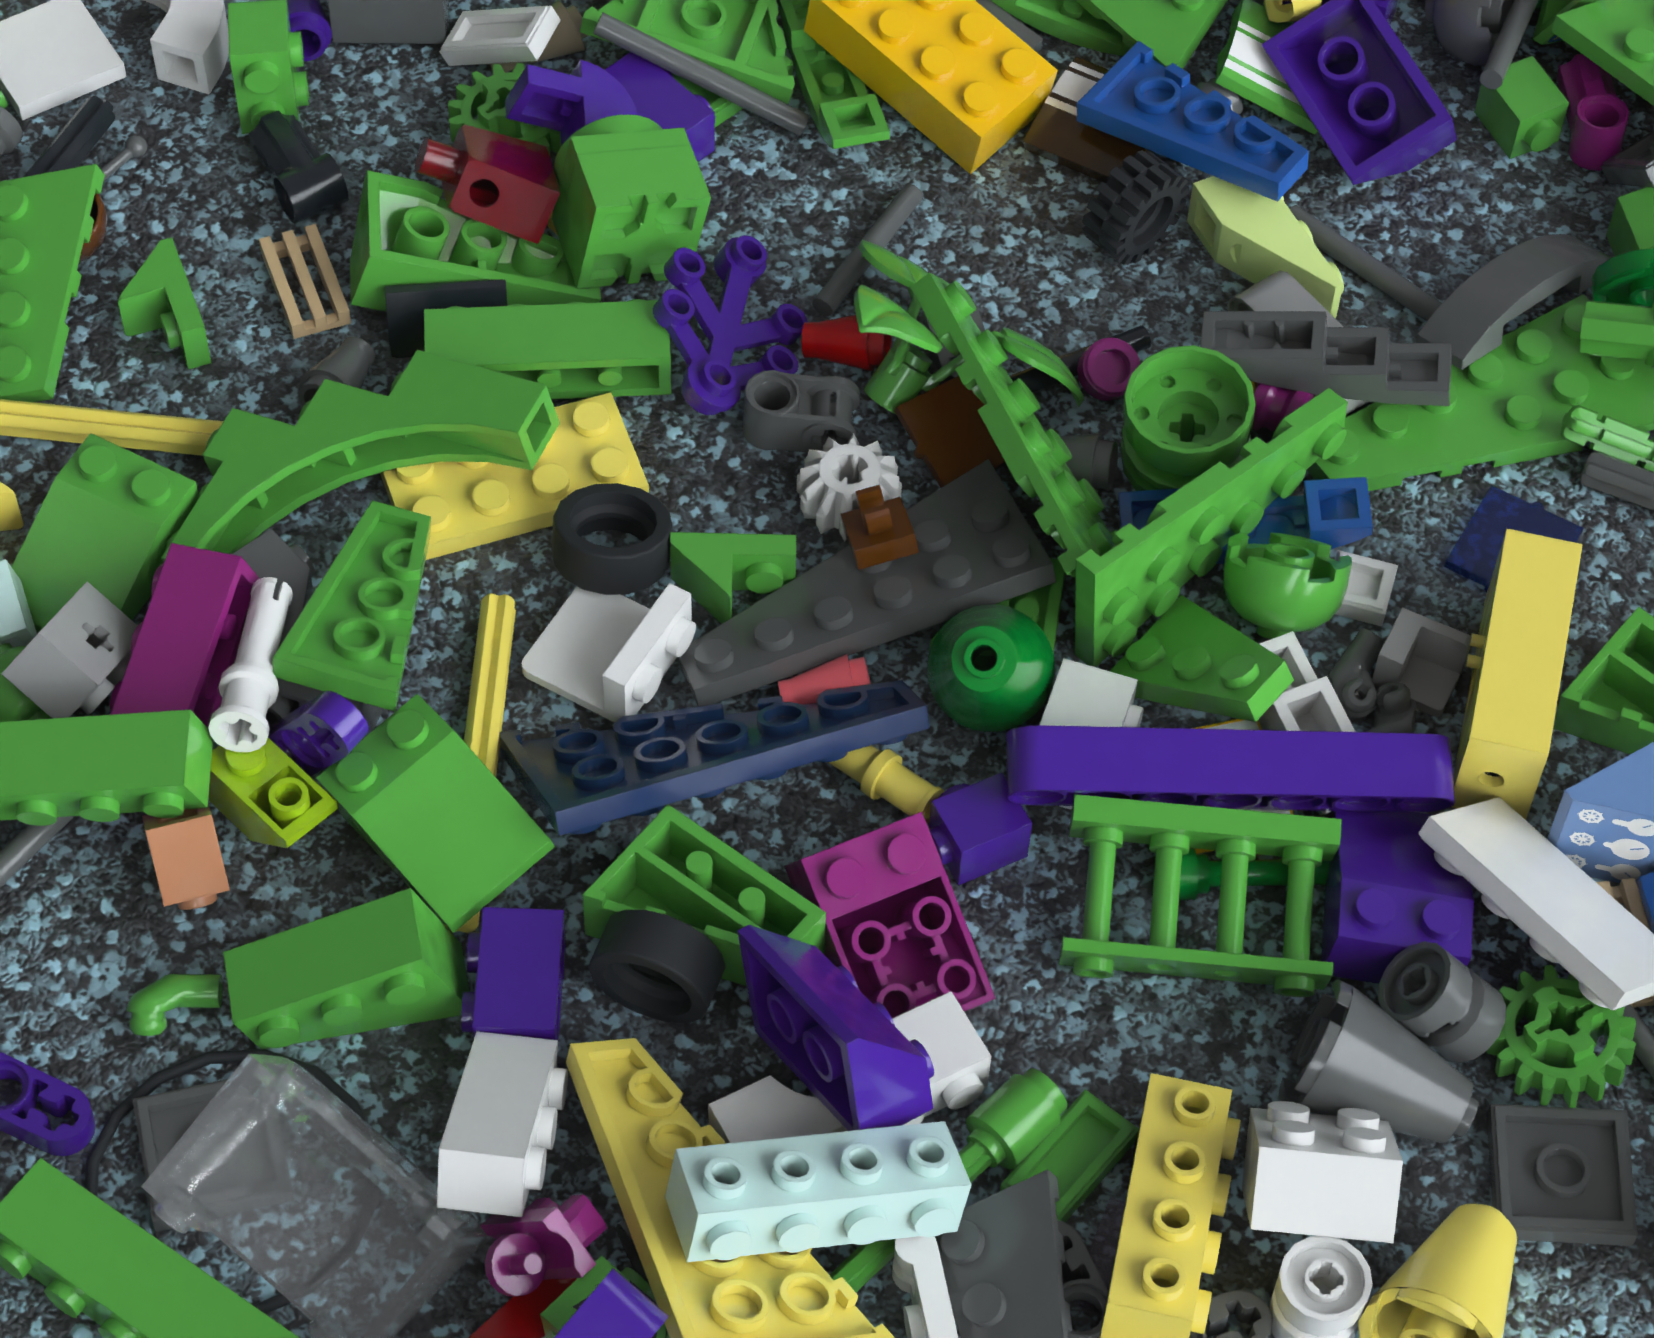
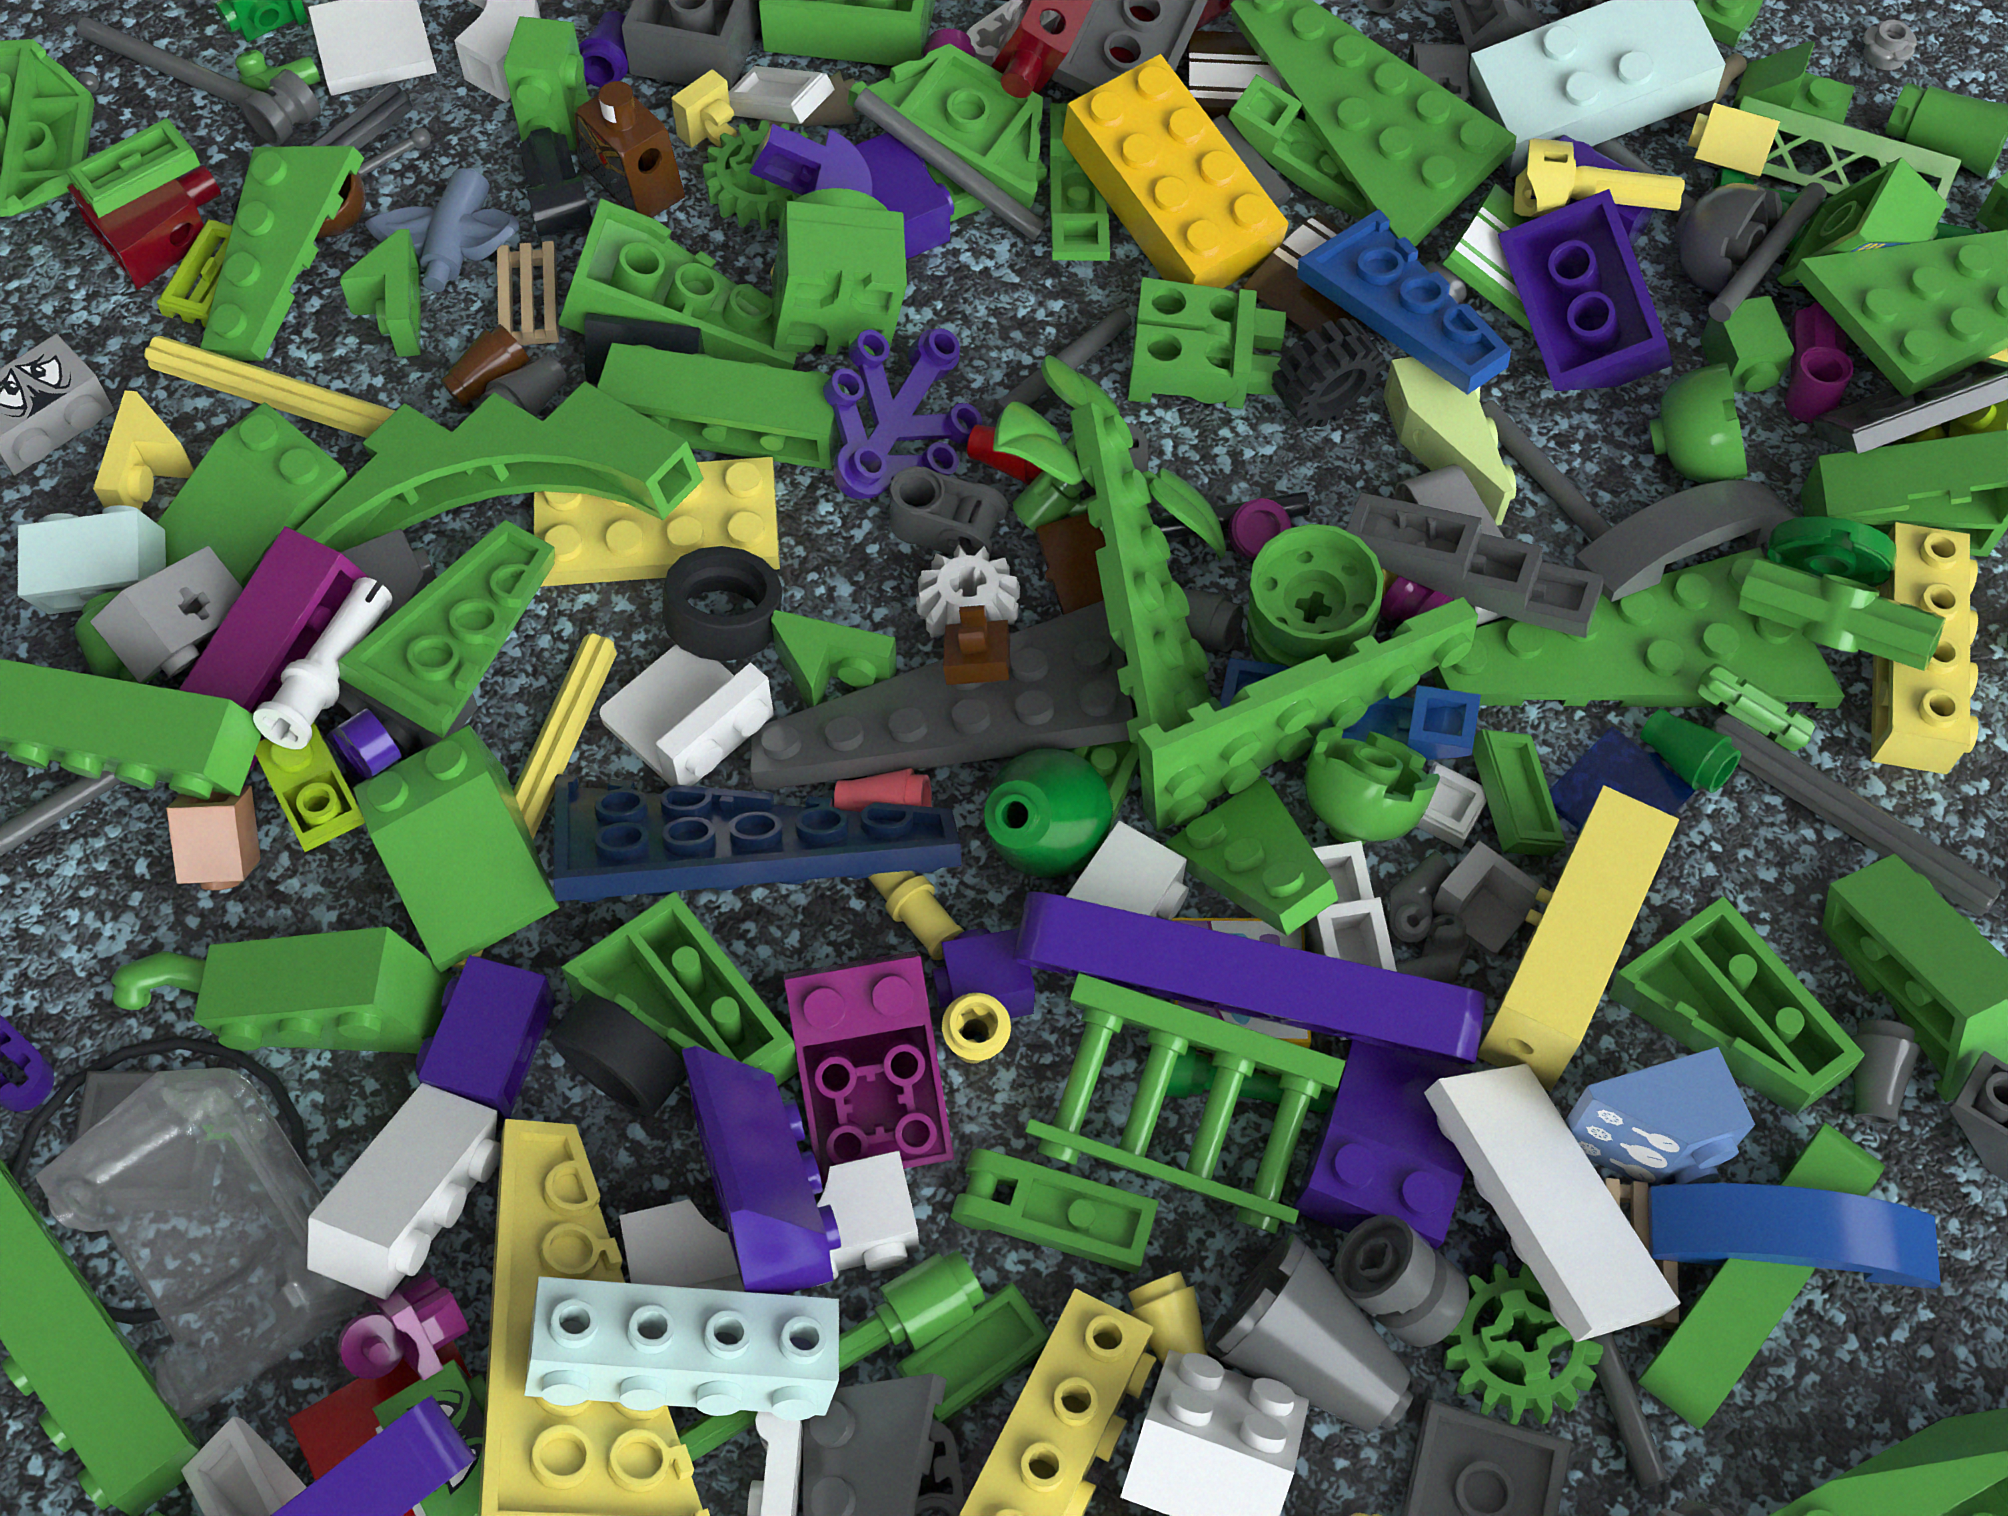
camera: 15 degrees right, 5 degrees up
dark red torso [415,125,560,244] -> none
none -> sand blue plant [365,168,520,292]
none -> reddish brown cone [440,324,530,407]
none -> reddish brown torso [574,81,685,218]
none -> light yellow tile [671,69,737,148]
none -> light yellow cone [942,993,1011,1064]
none -> bright green plate [950,1148,1159,1275]
none -> bright green hips [1128,277,1286,409]
none -> light yellow cone [1128,1271,1208,1365]
none -> bright green tile [1472,729,1567,856]
none -> green cone [1640,708,1741,793]
none -> bright green cylinder [1649,362,1748,483]

